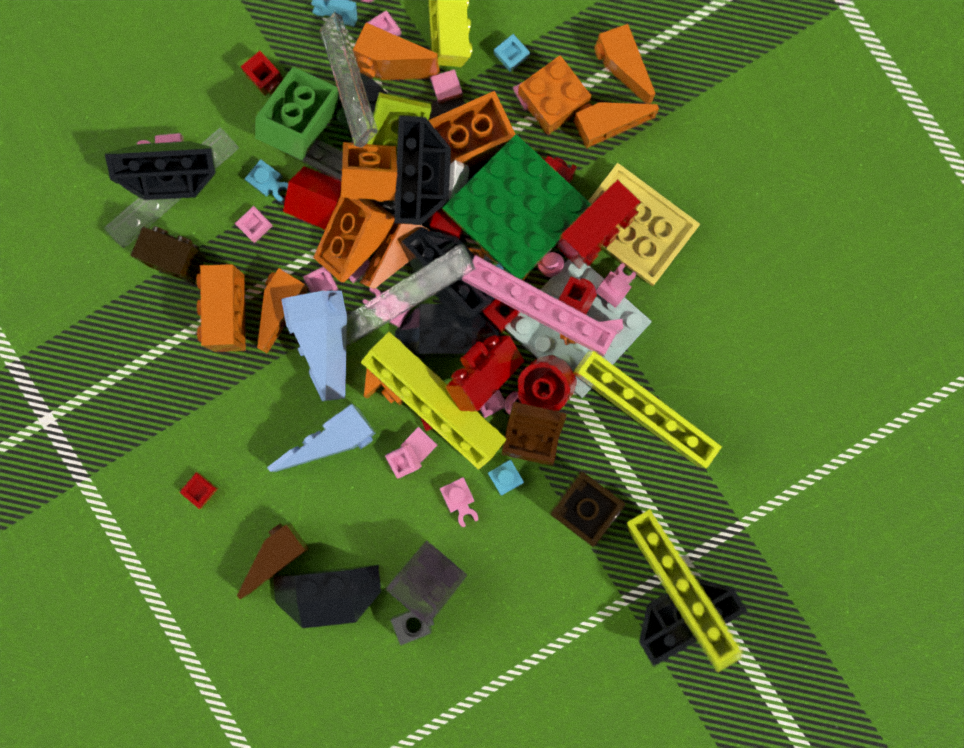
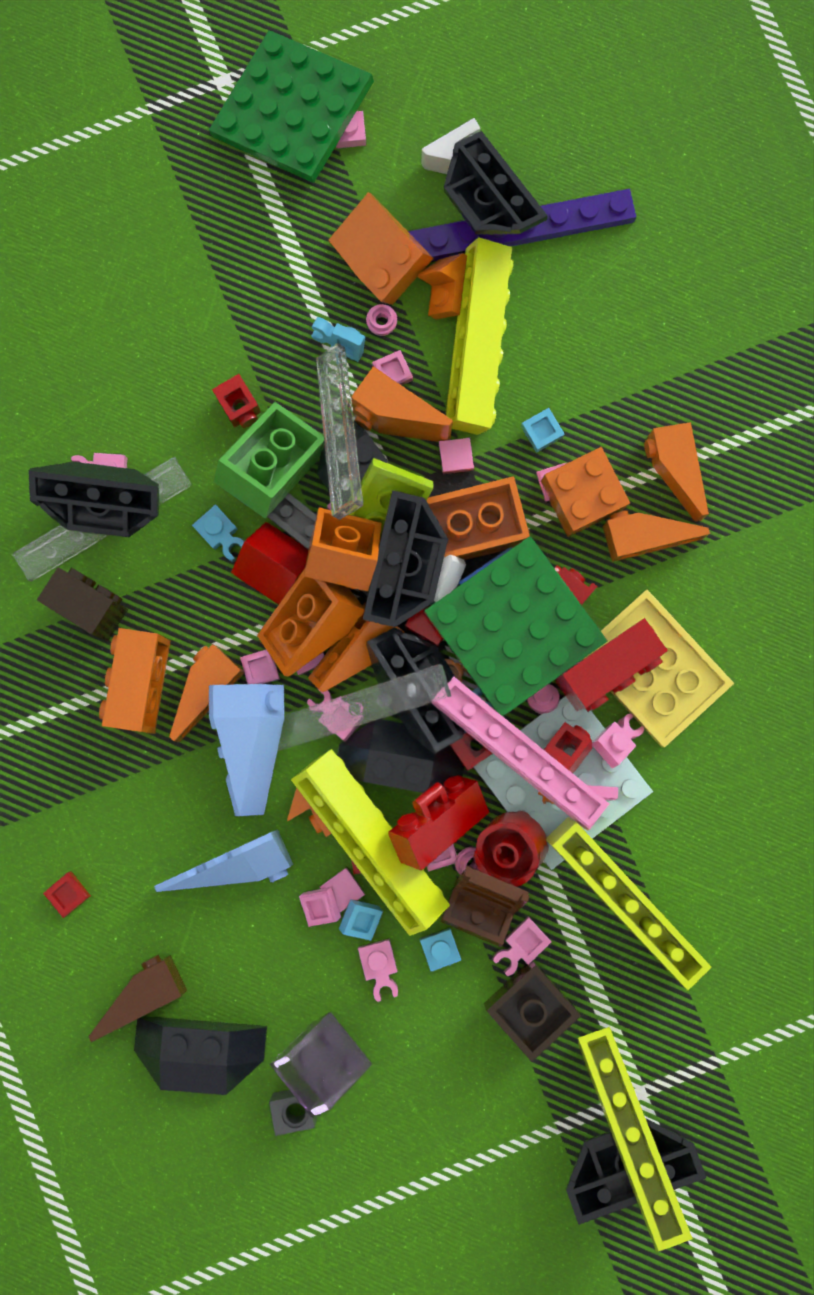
camera: 10 degrees right, 0 degrees up
bright pink tile [235,206,273,243] -> none
none -> medium azure plate [339,899,383,941]
none -> bright pink plate [492,917,551,976]

